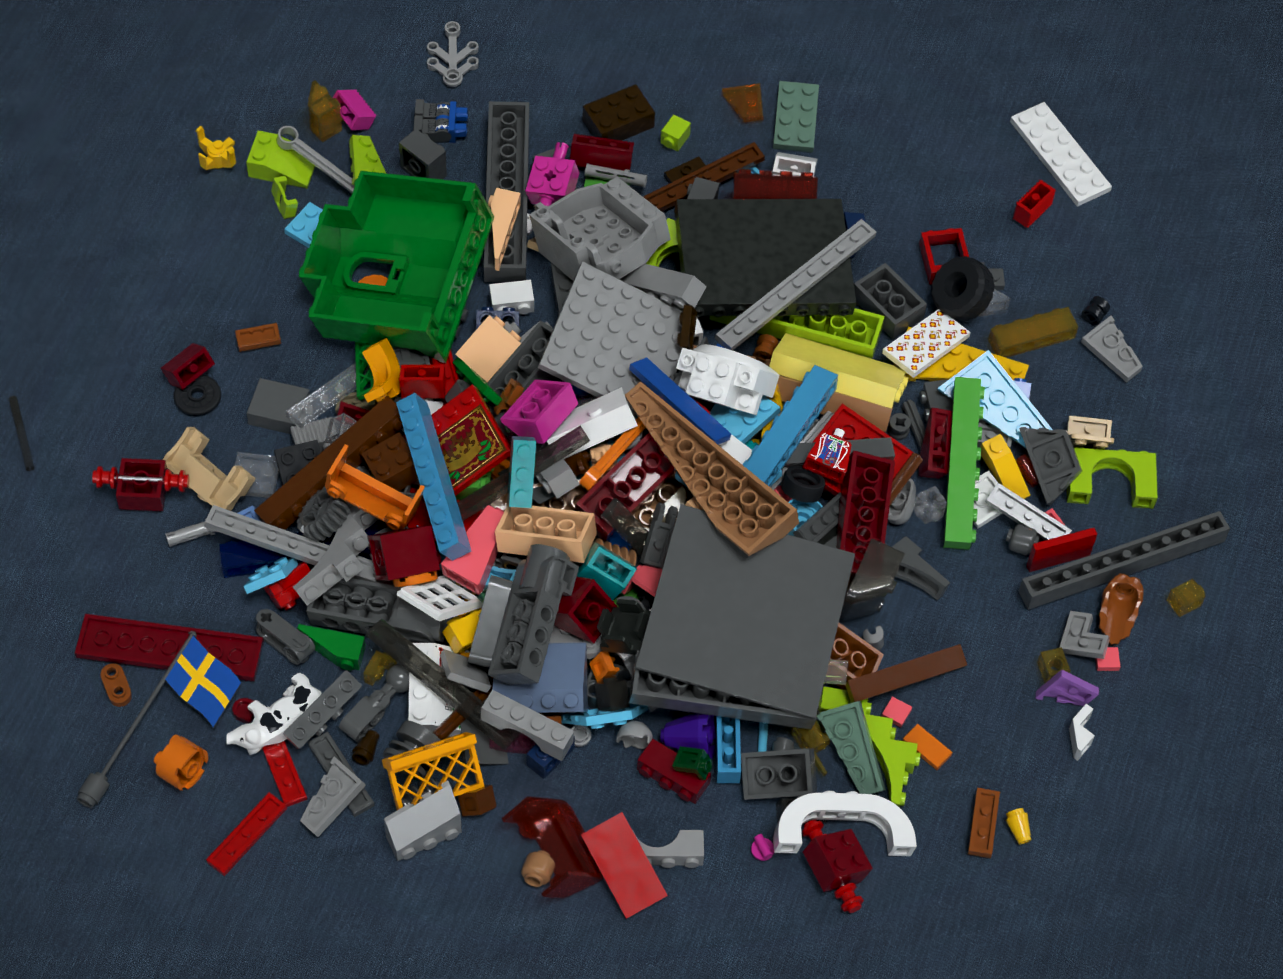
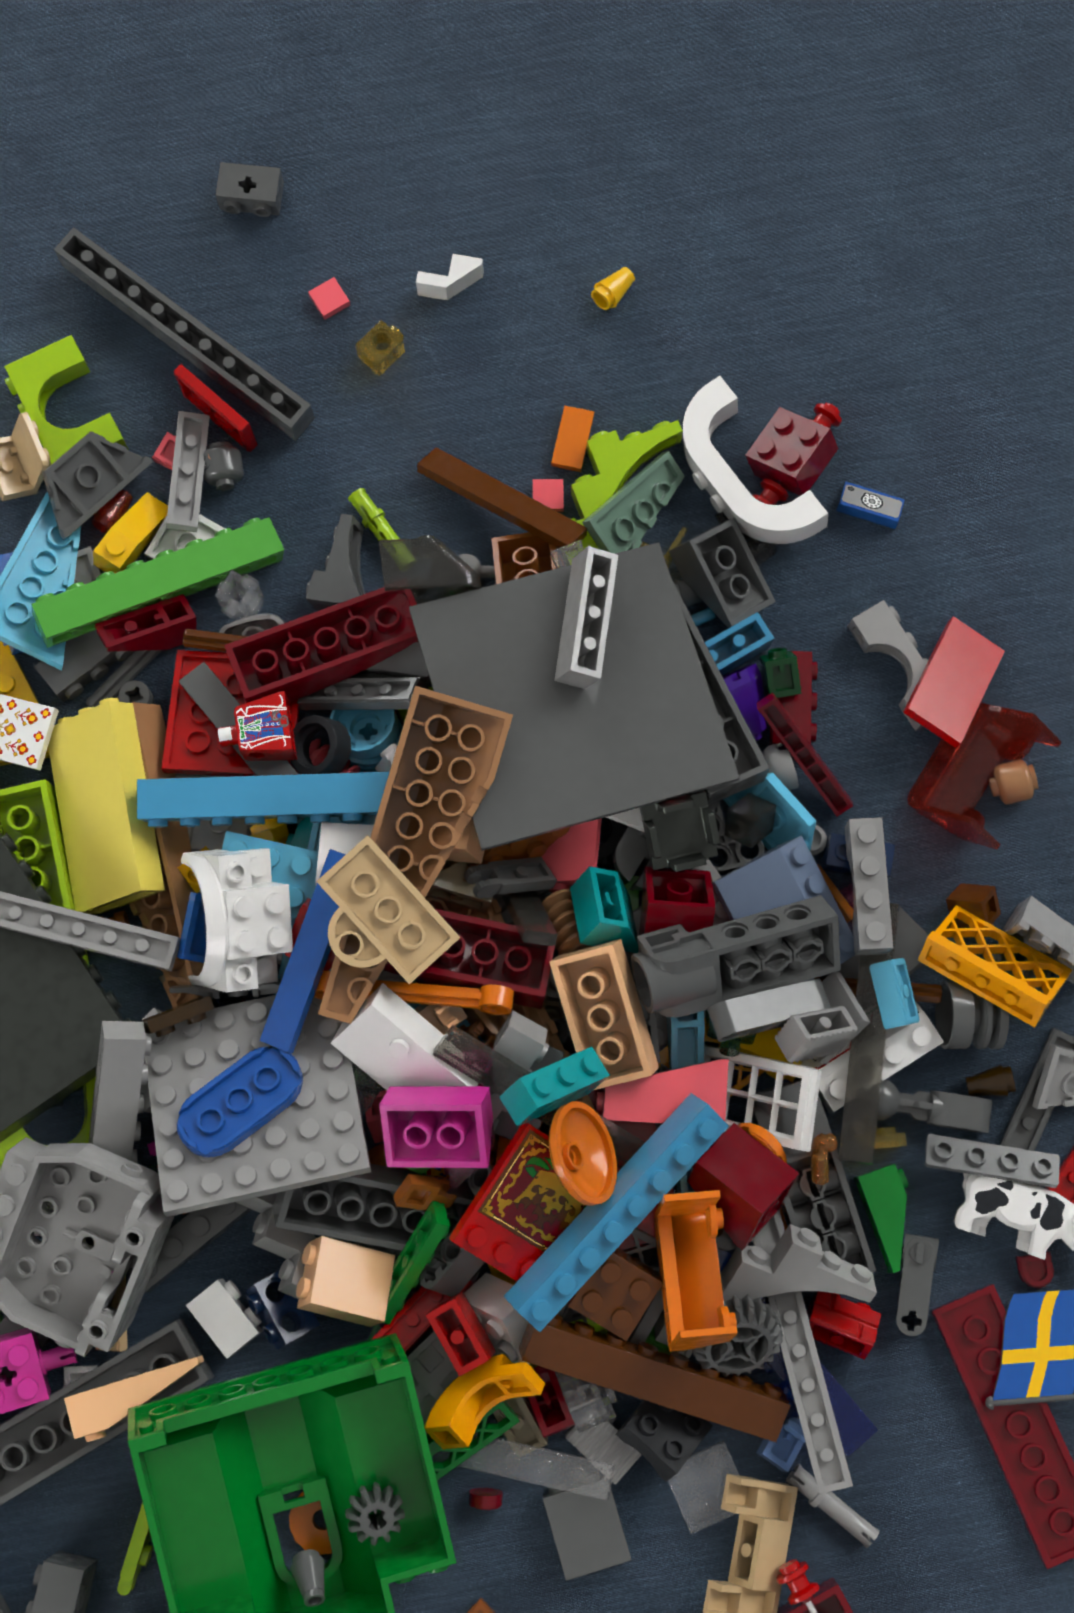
camera: 115 degrees left, 20 degrees up
medium azure plate [243,557,298,594] -> none
orange tile [589,651,620,683] -> none
dark pink plate [751,834,774,861] -> none
dark orange plate [968,787,1000,858] -> none
medium lavender wing [1036,670,1099,706] -> none
light grey plate [1059,611,1110,659] -> none
dark orange hair [1099,573,1144,645] -> none
clear yellow brick [1167,579,1206,617] -> none
none -> blue tile [177,1047,303,1157]
none -> dark grey brick [215,162,284,217]
none -> dark grey cone [290,1549,325,1607]
none -> tan plate [316,835,461,984]
none -> dark grey gear [345,1482,405,1546]
none -> lime pin [348,488,417,573]
none -> dark red tile [469,1488,503,1510]
none -> orange dish [549,1101,617,1206]
none -> light grey brick [554,546,618,689]
none -> dark red piece [756,693,853,817]
none -> light grey brick [775,1006,858,1064]
none -> clear orange arm [811,1133,837,1185]
none -> slope [836,481,905,529]
none -> medium azure slope [869,958,920,1029]

